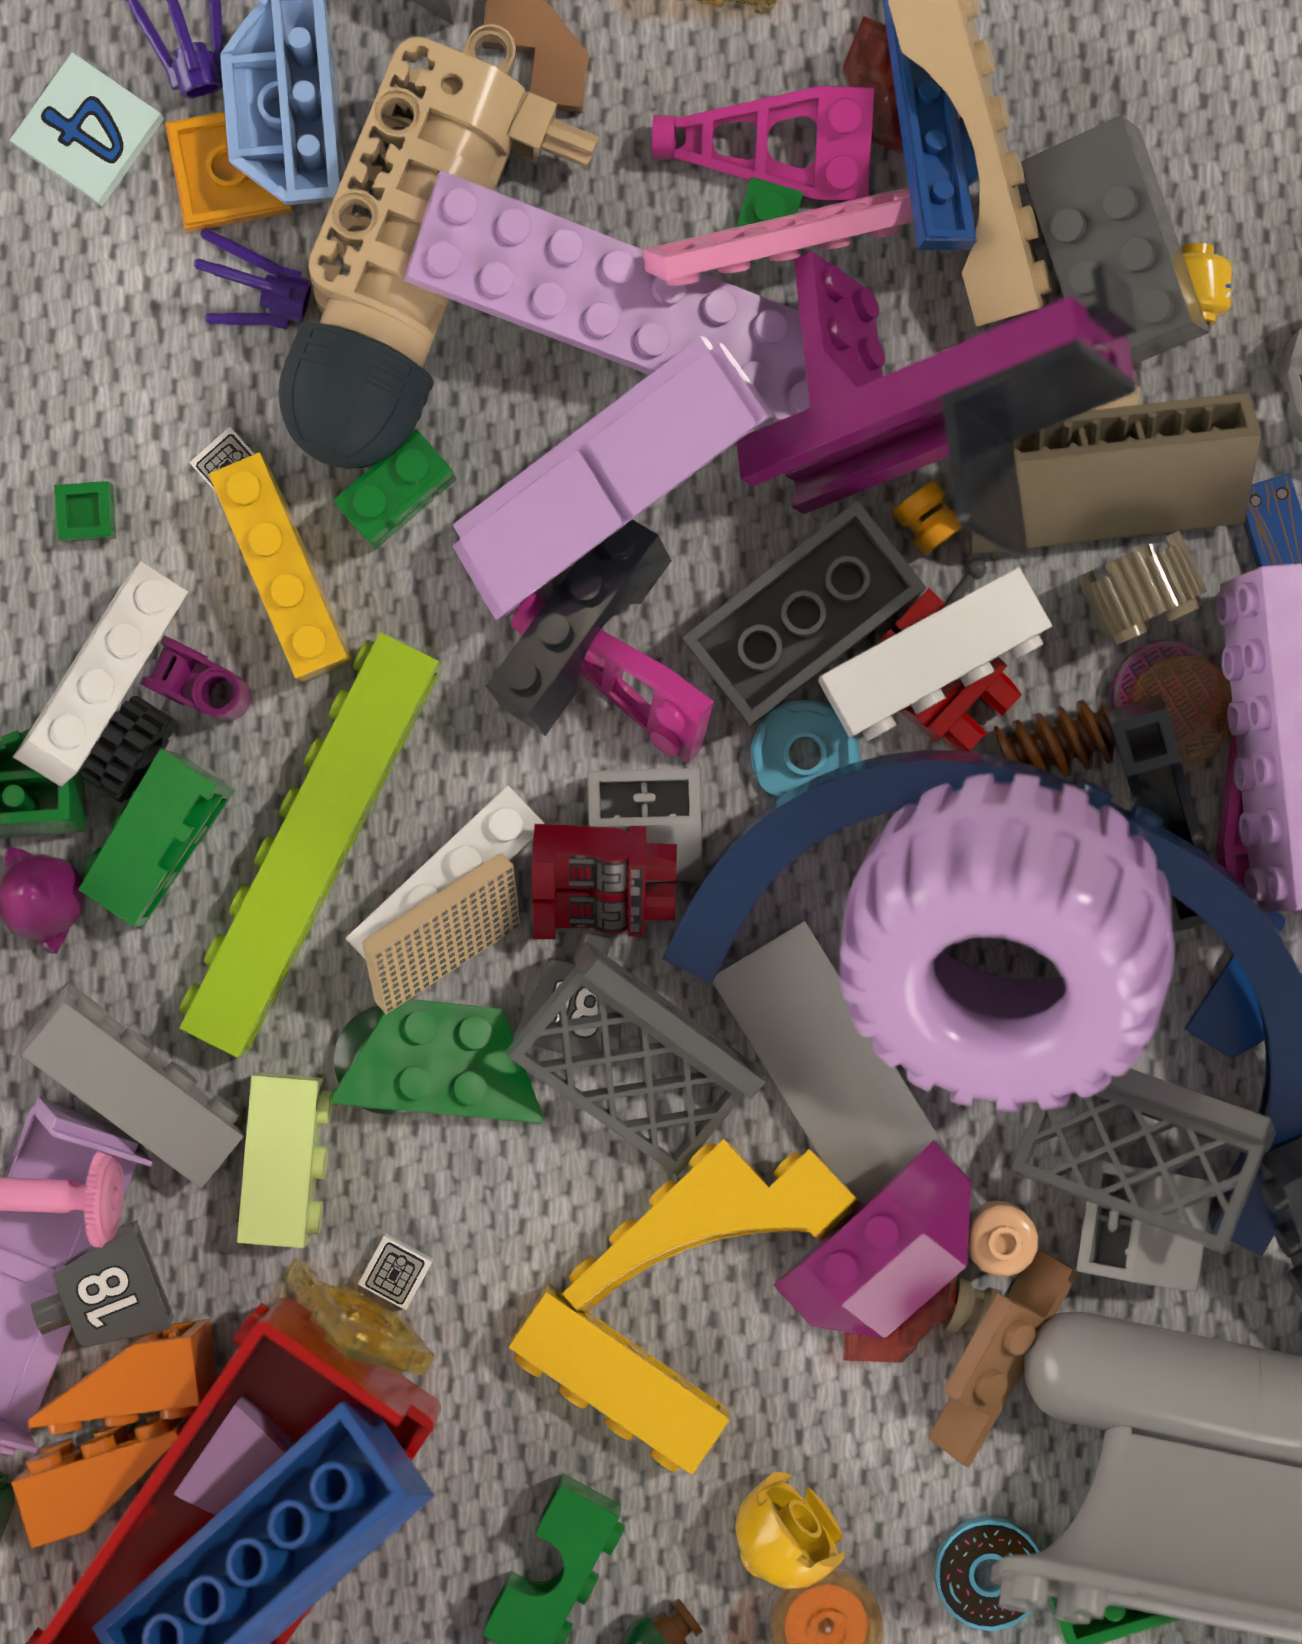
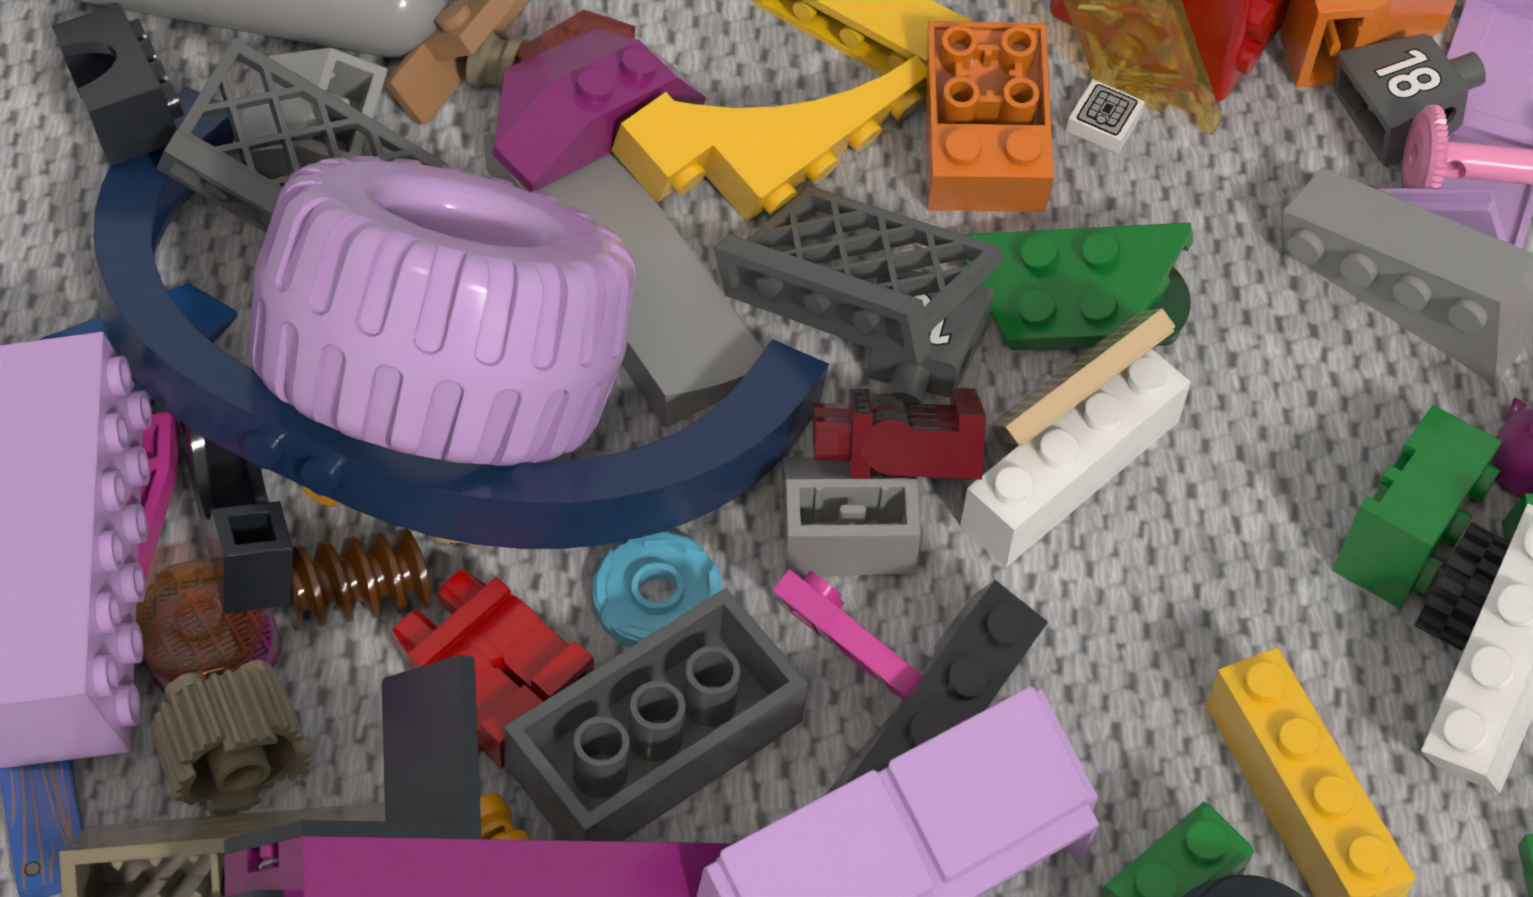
camera: 175 degrees right, 30 degrees down
magenta piece [139,635,252,721] -> none
lime brick [179,632,443,1058] -> none
yellowish green brick [237,1072,333,1248] -> none
white brick [818,567,1052,741] -> none
light nougat head [968,1201,1038,1277] -> none
none -> orange slope [925,21,1054,212]

